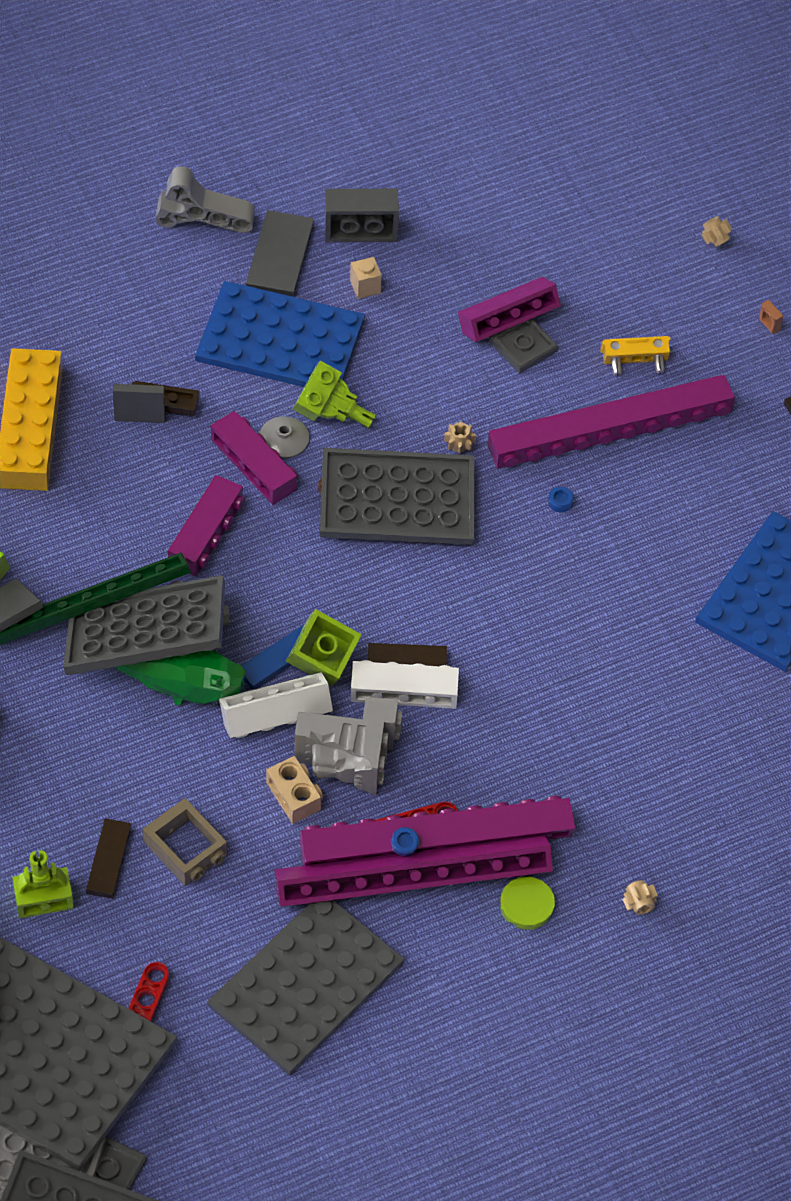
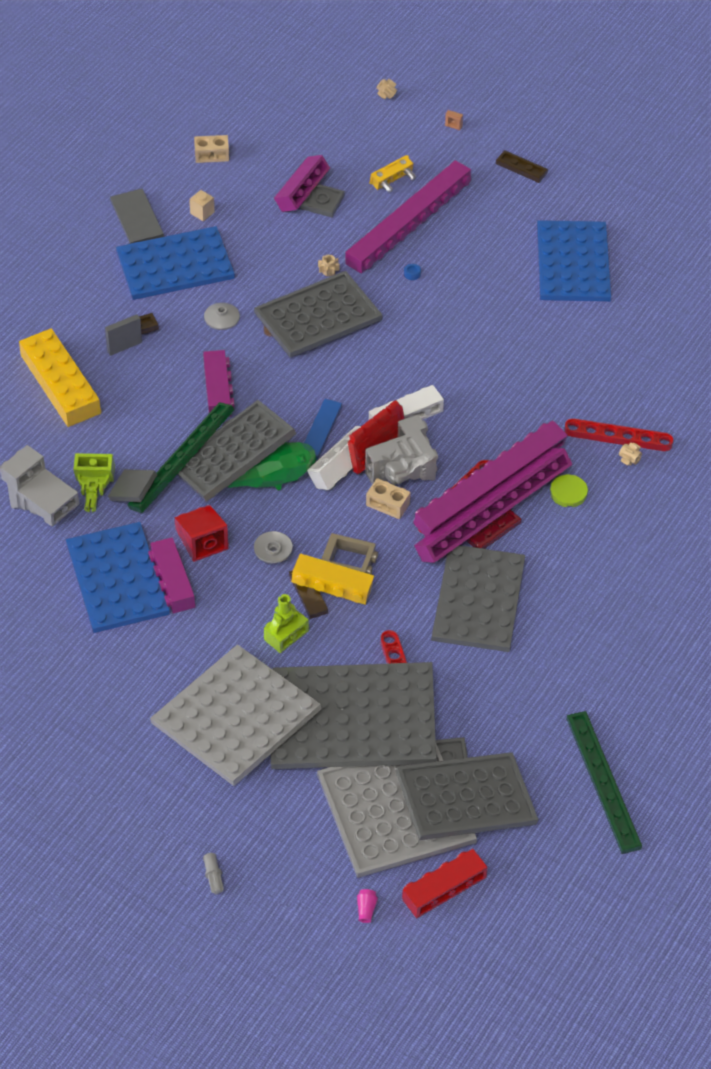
camera: 30 degrees left, 5 degrees down
light grey beam [155,166,255,233] -> none
magenta brick [211,410,298,505] -> none
lime brick [286,609,362,687] -> none
lime brick [292,360,376,428] -> none
dark grey brick [325,188,399,242] -> none
dark brown tile [368,643,447,667] -> none
blue tile [391,827,419,856] -> none
none -> red slope [174,505,229,562]
none -> tan brick [194,135,229,163]
none -> light grey dish [254,531,292,563]
none -> yellow brick [291,553,374,605]
none -> red hinge [348,400,405,474]
none -> dark red tile [467,509,521,549]
none -> red beam [564,419,673,451]

